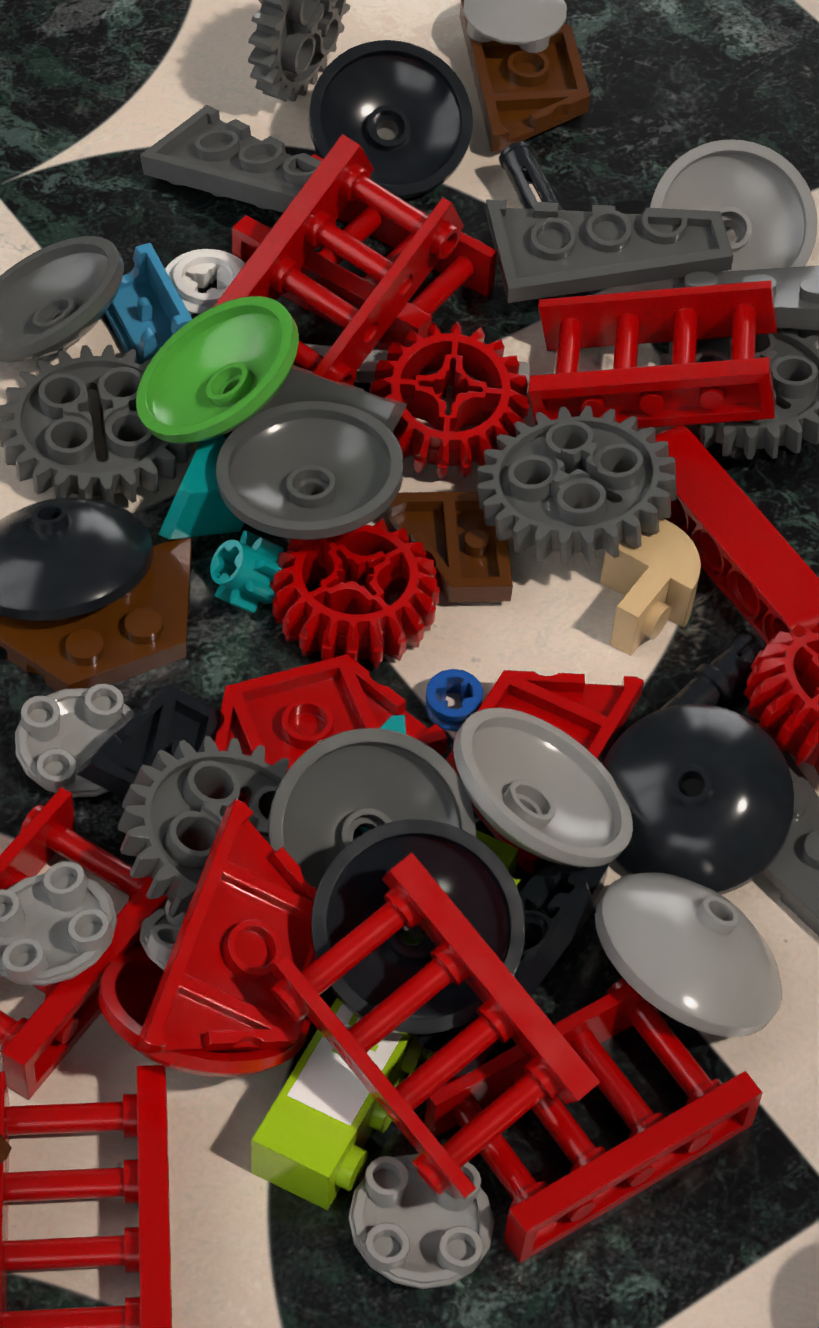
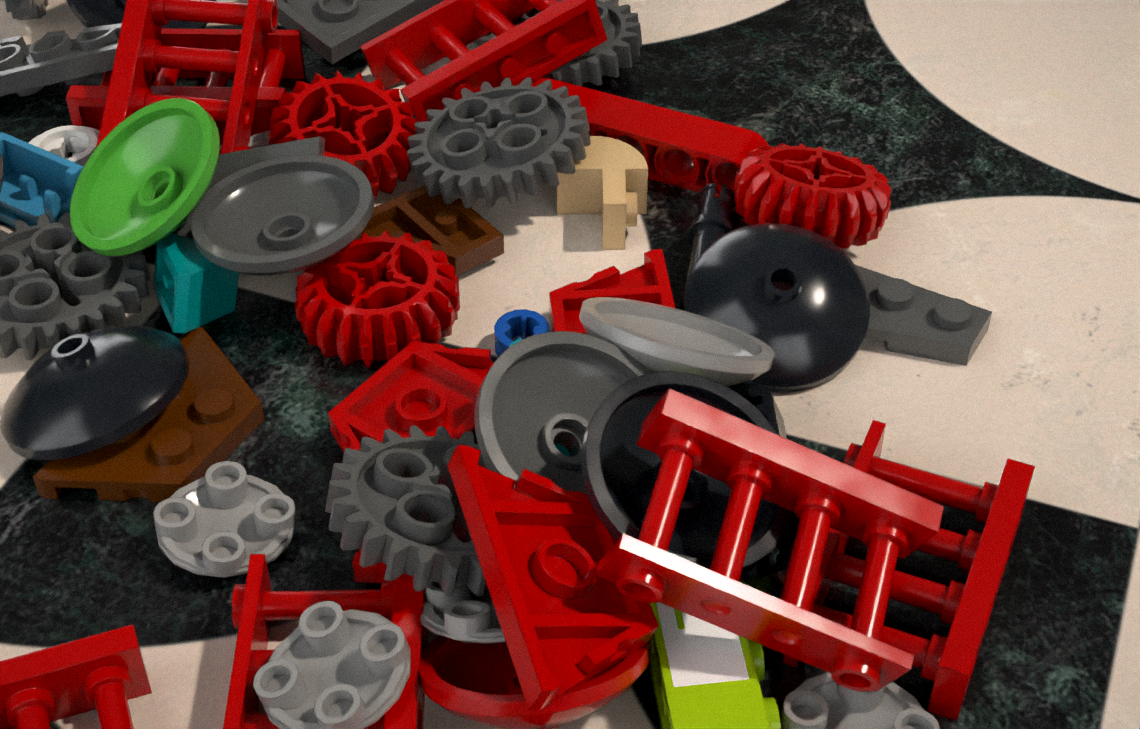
camera: 30 degrees left, 10 degrees down
black wing [77,684,221,799] -> none
teal gear [210,530,284,614] -> none
light grey dish [595,873,782,1037] -> none

